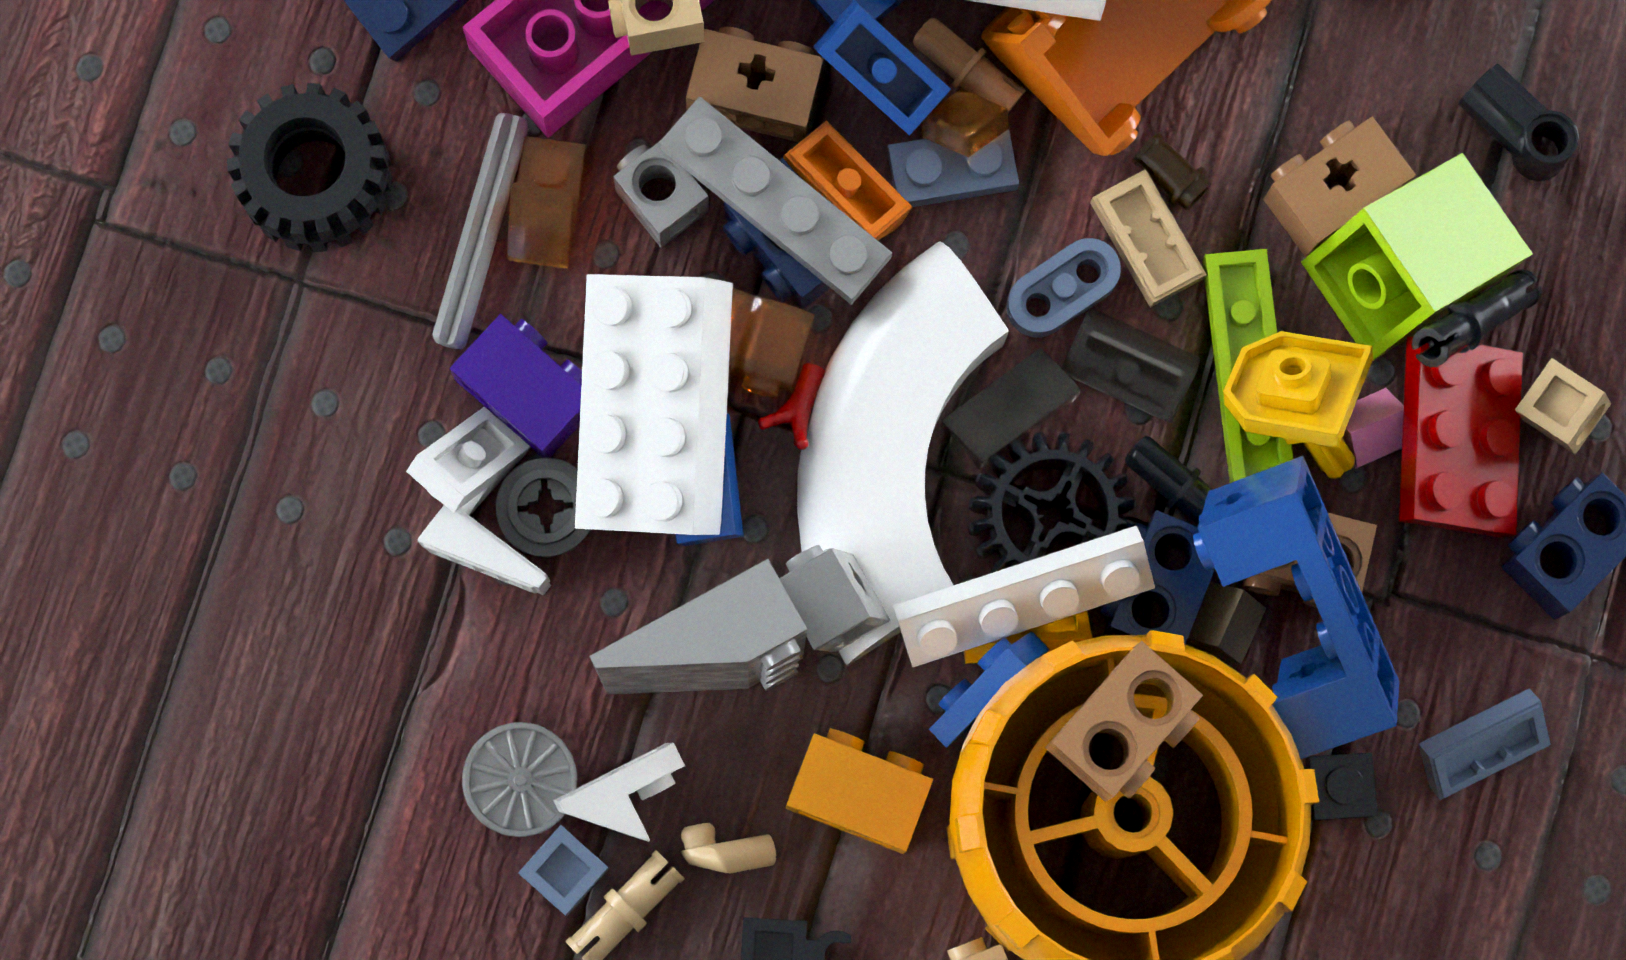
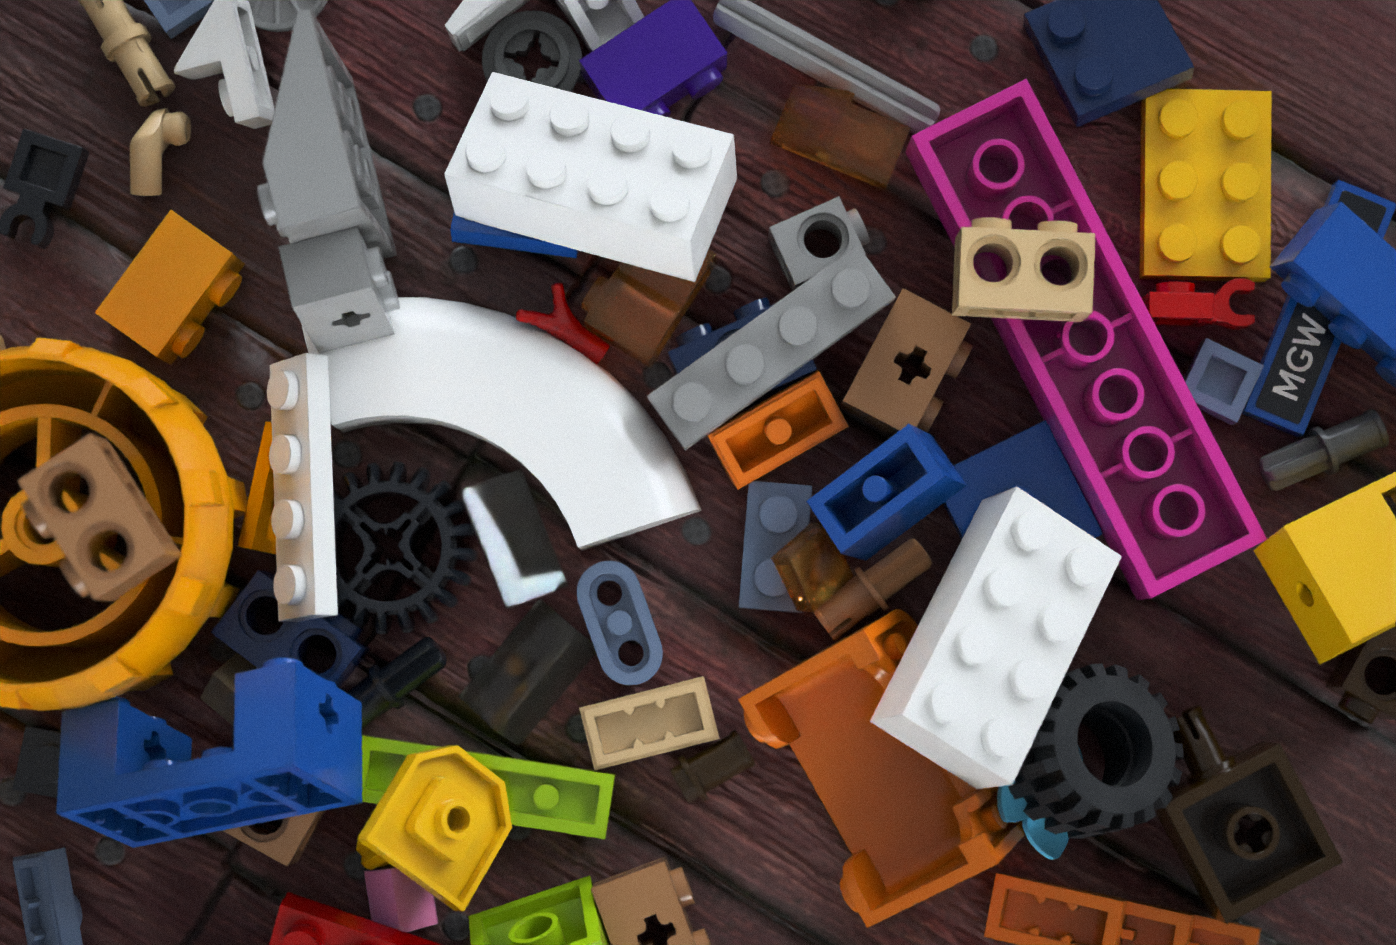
camera: 115 degrees right, 5 degrees up
blue plate [929,631,1050,748] -> none

